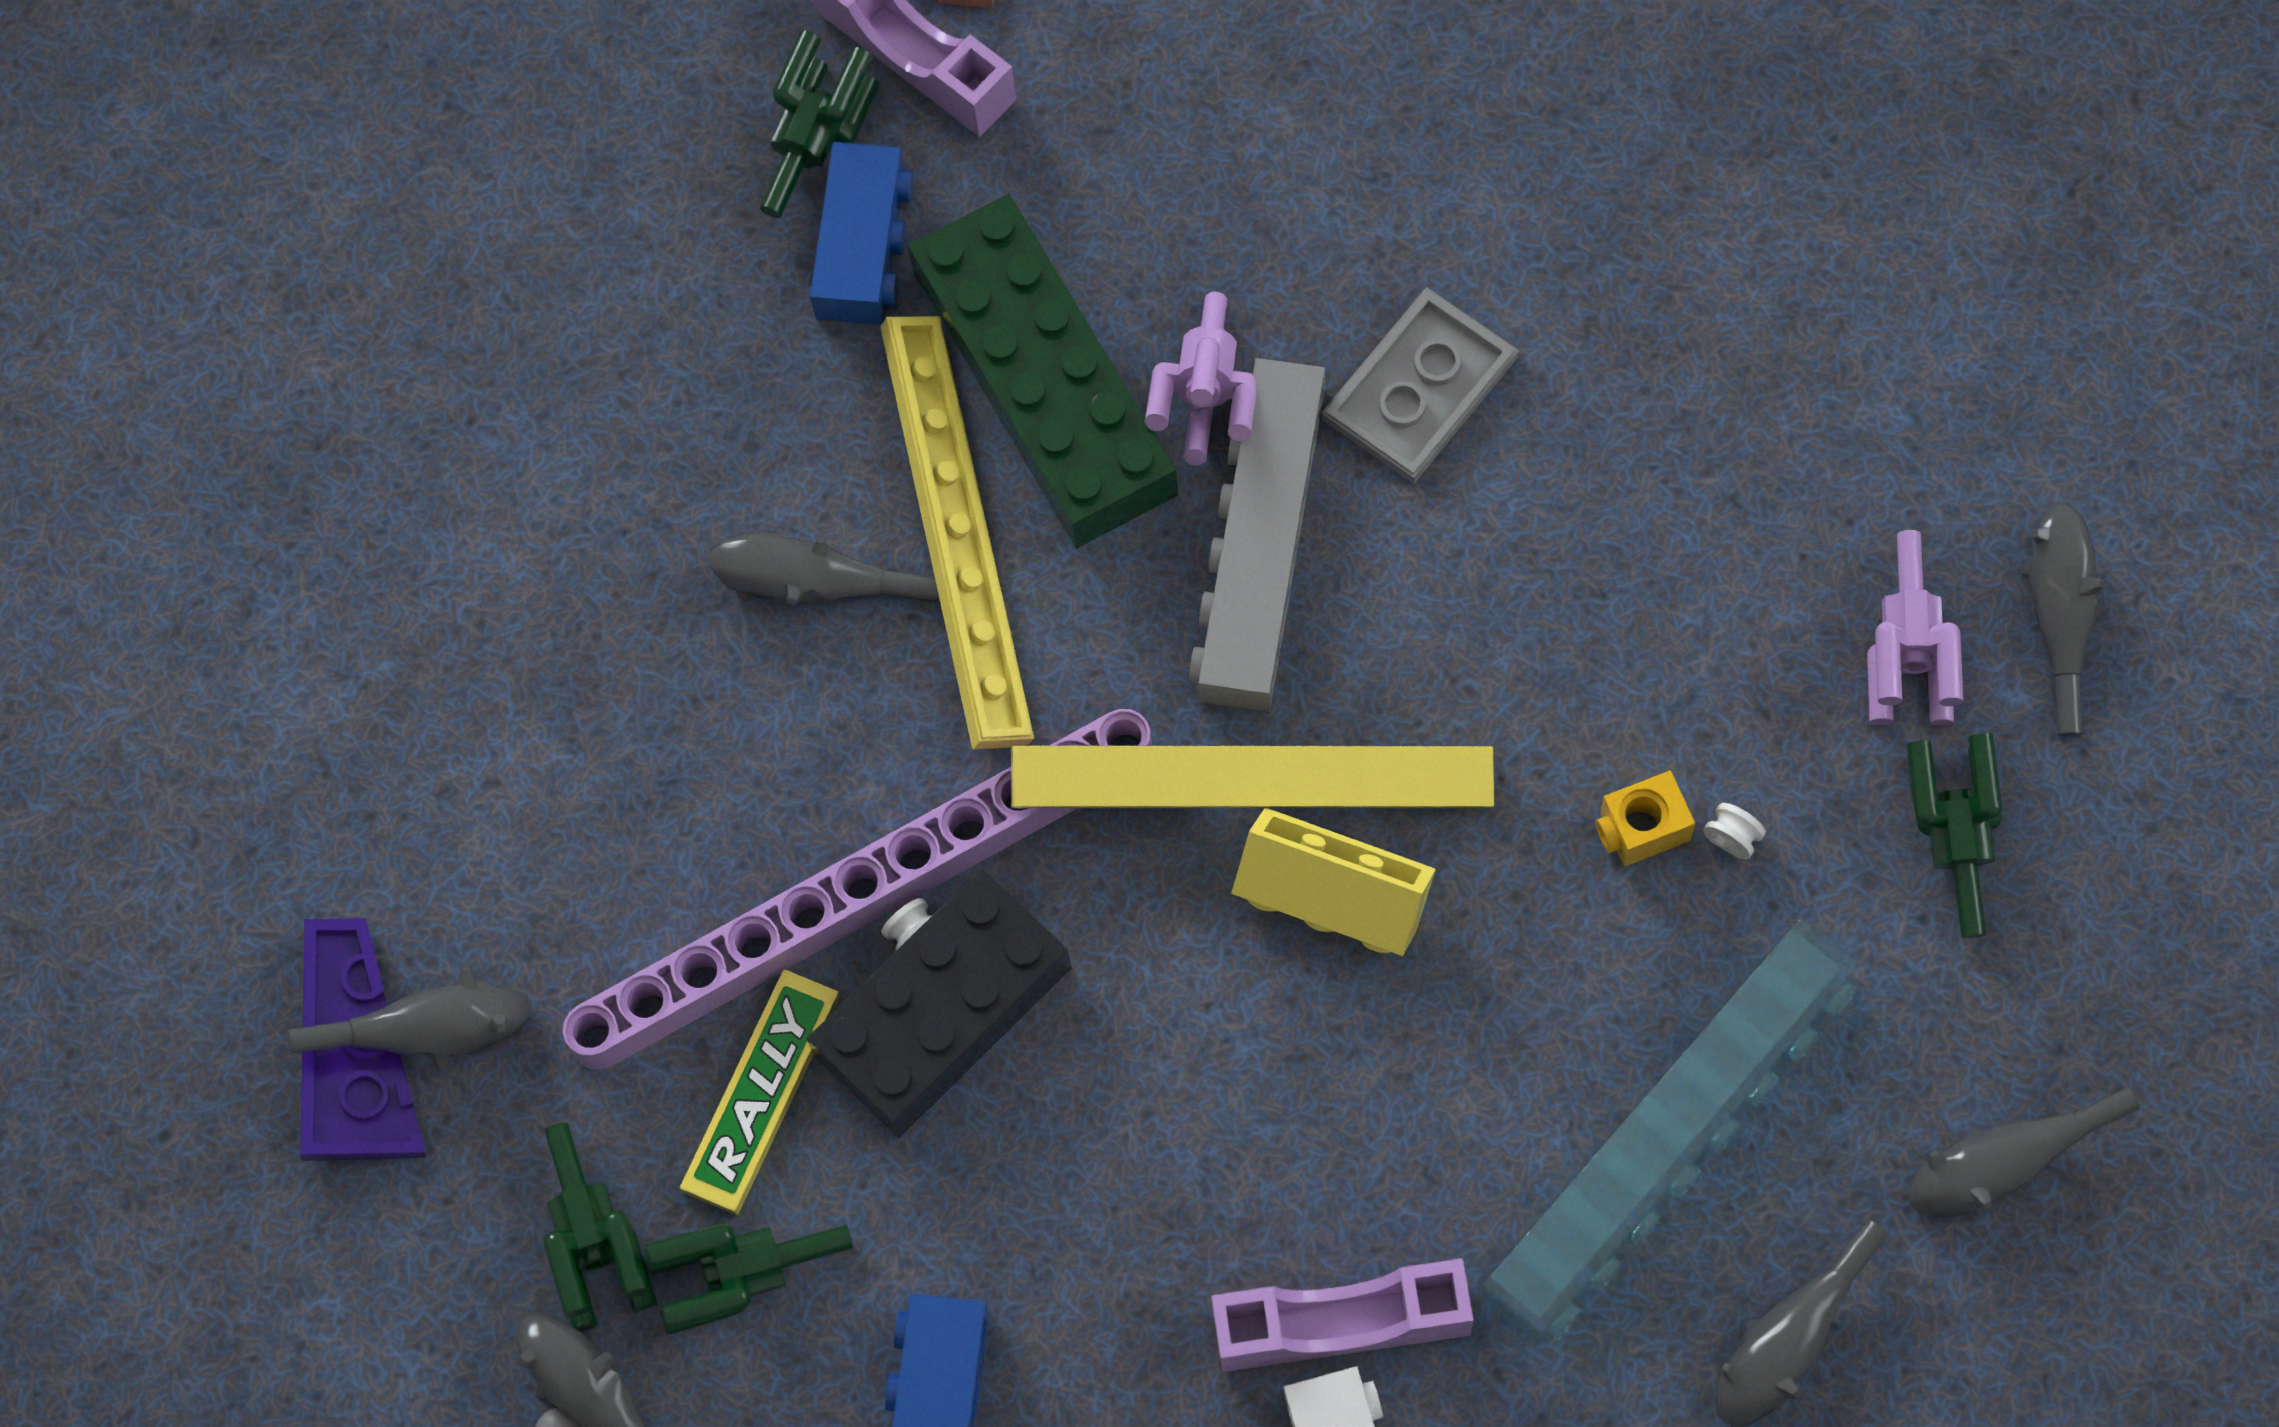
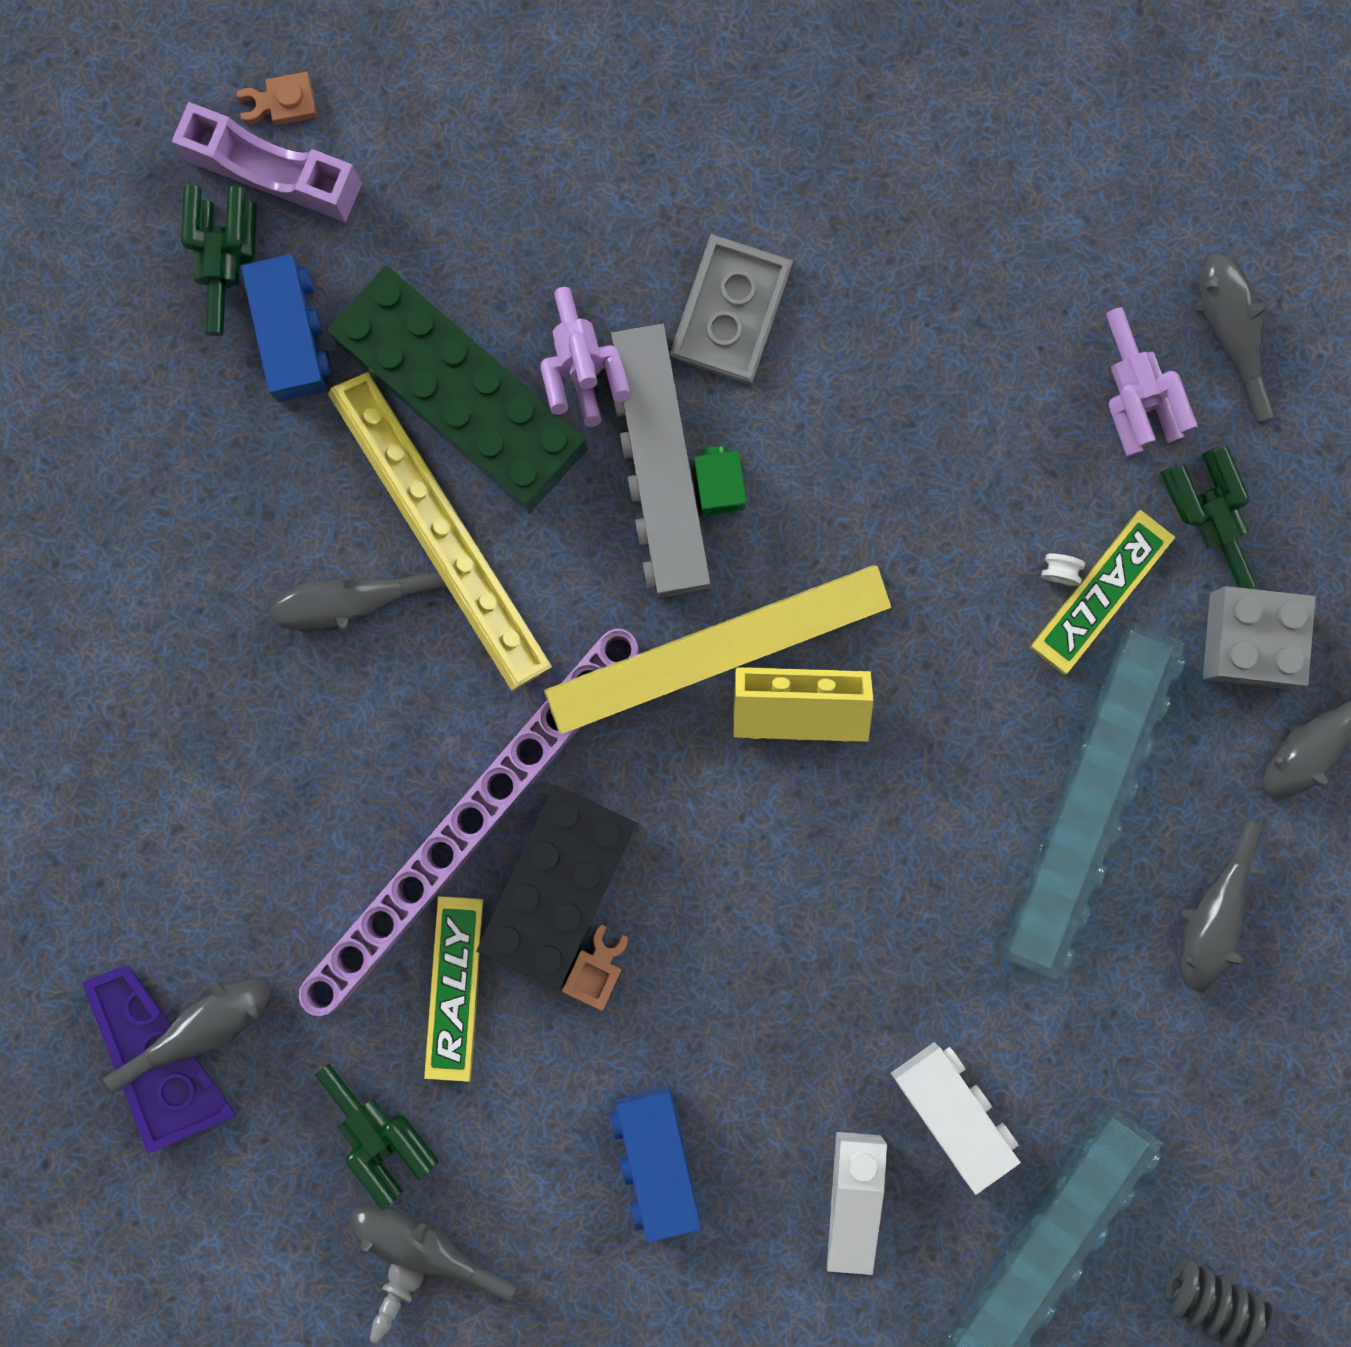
camera: 25 degrees left, 15 degrees up
dark green plant [645,1224,853,1335] -> none
white bush [881,898,932,950] -> none
lavender arch [1211,1258,1473,1372] -> none
yellow brick [1595,770,1696,867] -> none
none -> nougat plate [560,925,628,1011]
none -> green brick [694,446,746,516]
none -> tile [1029,510,1175,675]
none -> light grey brick [1203,586,1316,690]

